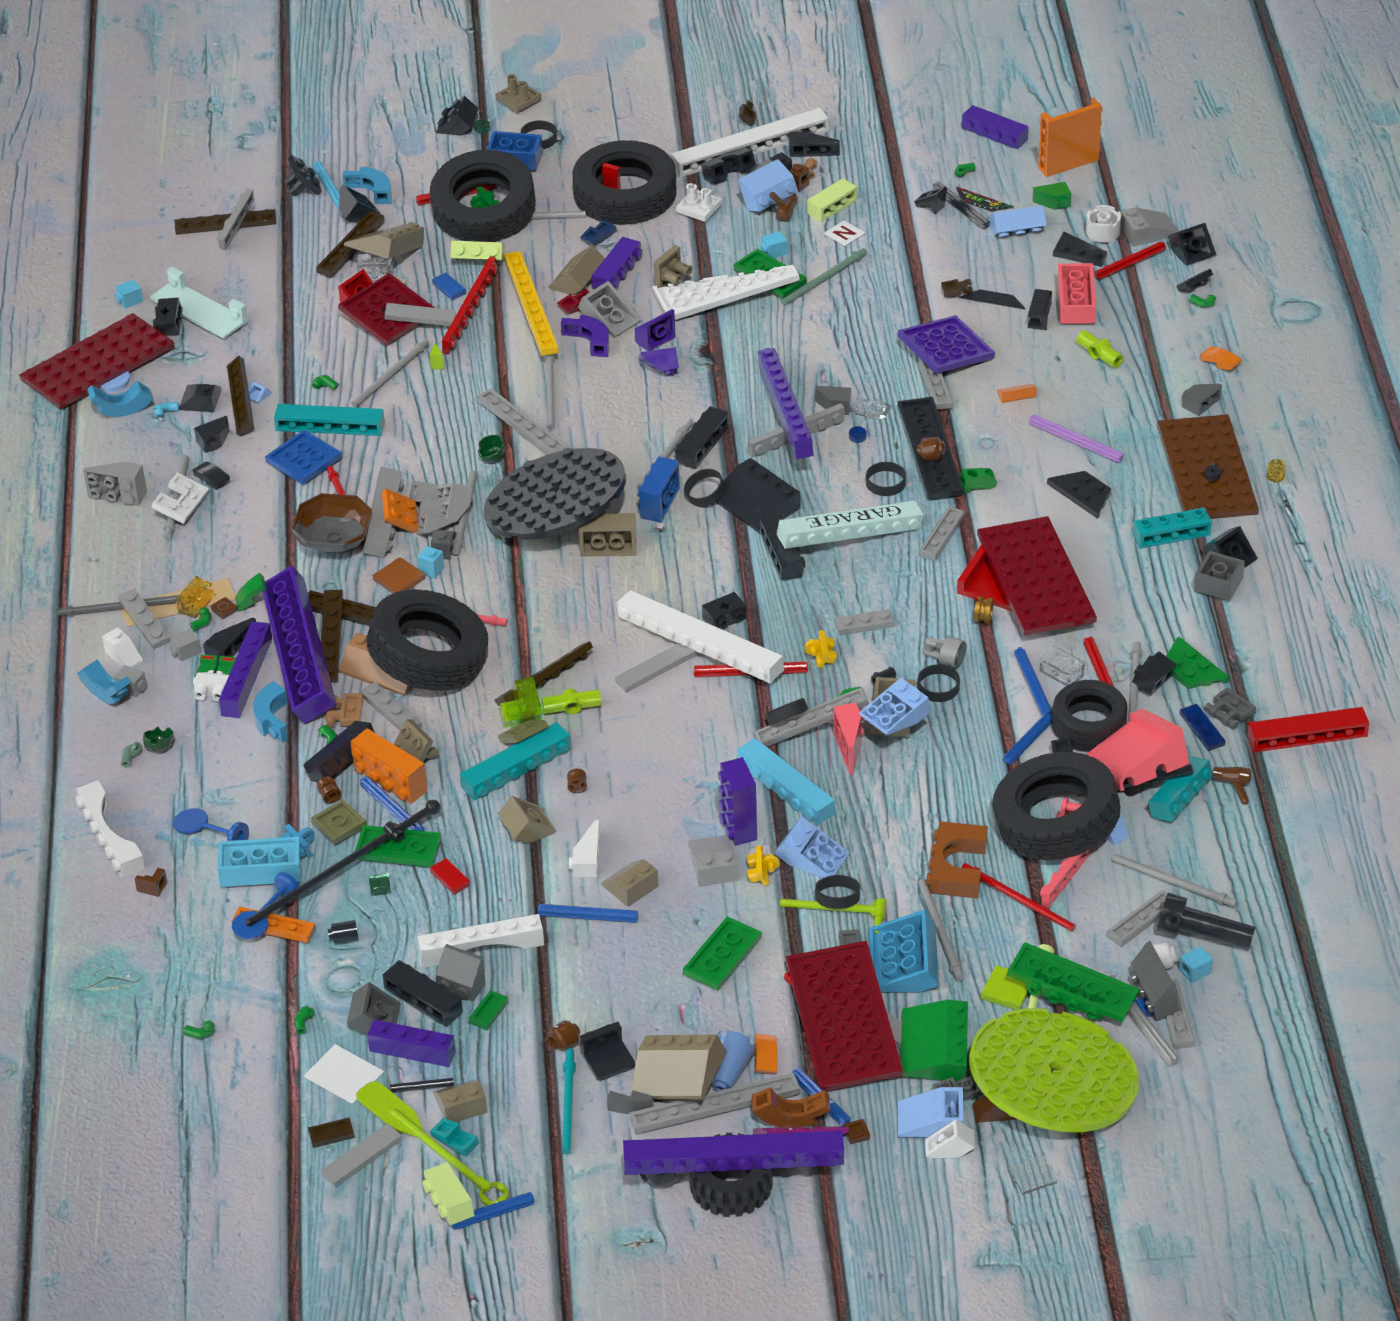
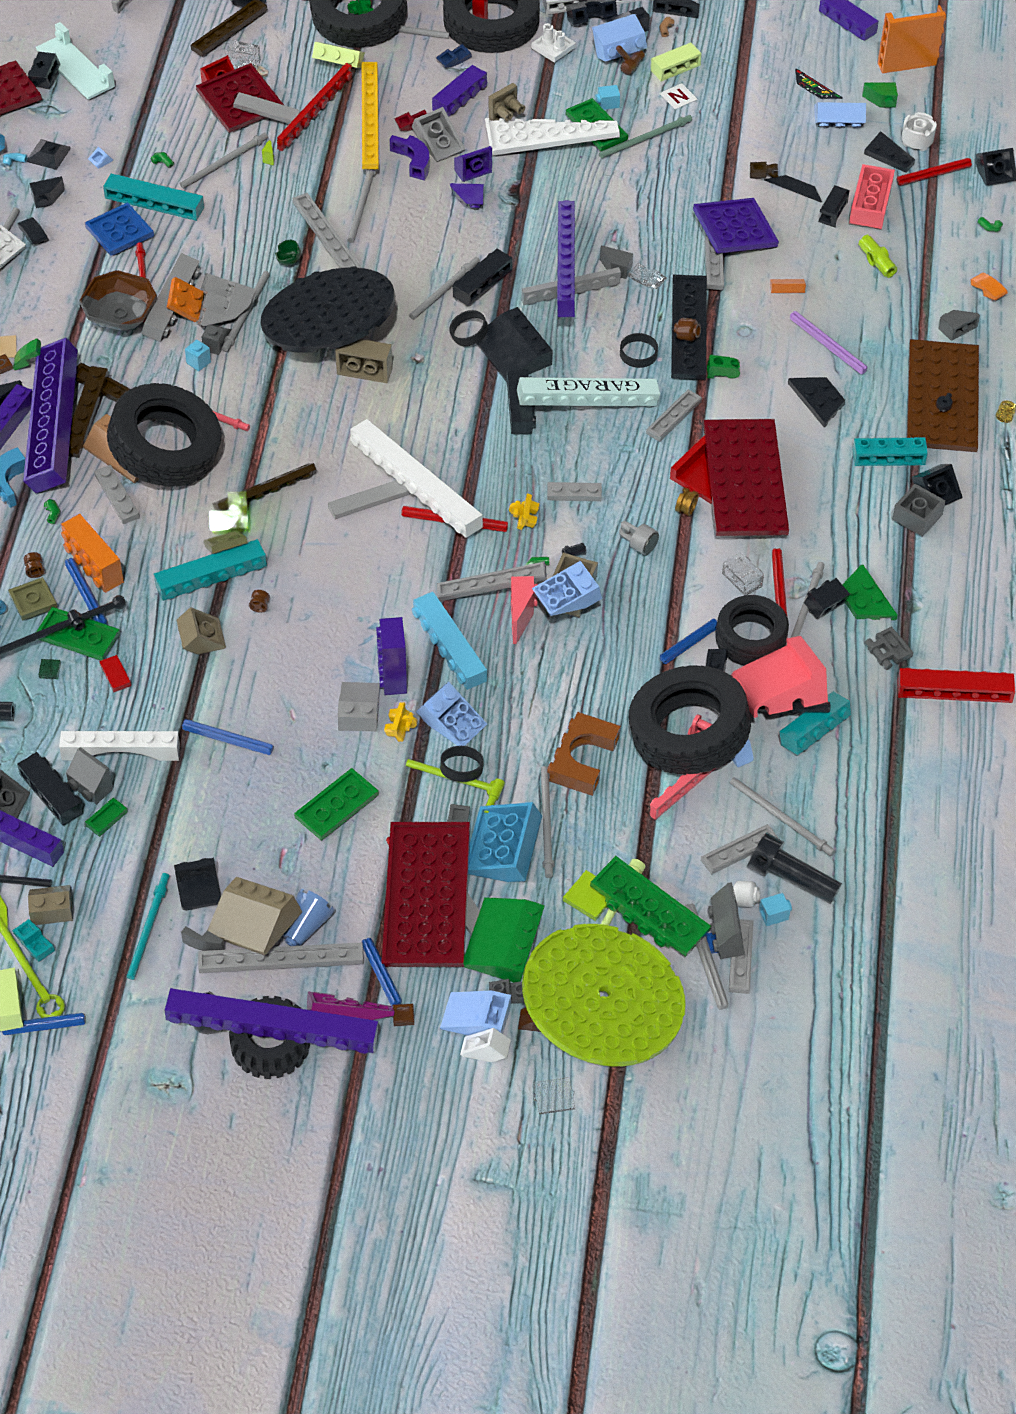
camera: 10 degrees right, 10 degrees up
medium azure brick [114,279,143,309] -> none
dark brown plate [227,356,254,436] -> none
black brick [303,721,375,782] -> none
medium nougat plate [325,693,363,727] -> none
dark tan slope [344,222,425,259] -> none
dark orange tile [372,557,426,593] -> none
dark tan plate [394,719,438,762] -> none
blue tile [432,273,466,300] -> none
lime piece [541,689,602,714] -> none
reddish brown head [548,1020,580,1051] -> none
dark tan slope [549,244,605,295] -> none
white slope [569,820,600,878] -> none
dark tan slope [601,859,658,907] -> none
blue brick [637,456,680,523] -> none
black brick [702,592,746,629] -> none
dark orange arch [752,1087,830,1128] -> none
orange slope [754,1033,777,1075] -> none
black tyre [765,698,808,725] -> none
reddish brown brick [789,164,810,192] -> none
clear blue tile [849,426,867,443] -> none
black slope [914,186,947,214] -> none
black tyre [917,664,960,702] -> none
black axle [933,181,989,229] -> none
green arm [955,163,976,177] -> none
red bar [961,863,1076,932] -> none
blue axle [1014,647,1053,716] -> none
light grey slope [1120,207,1179,247] -> none
black plate [1176,268,1214,292] -> none
clear blue tile [1179,704,1226,751] -> none
reddish brown piece [1213,767,1252,805] -> none

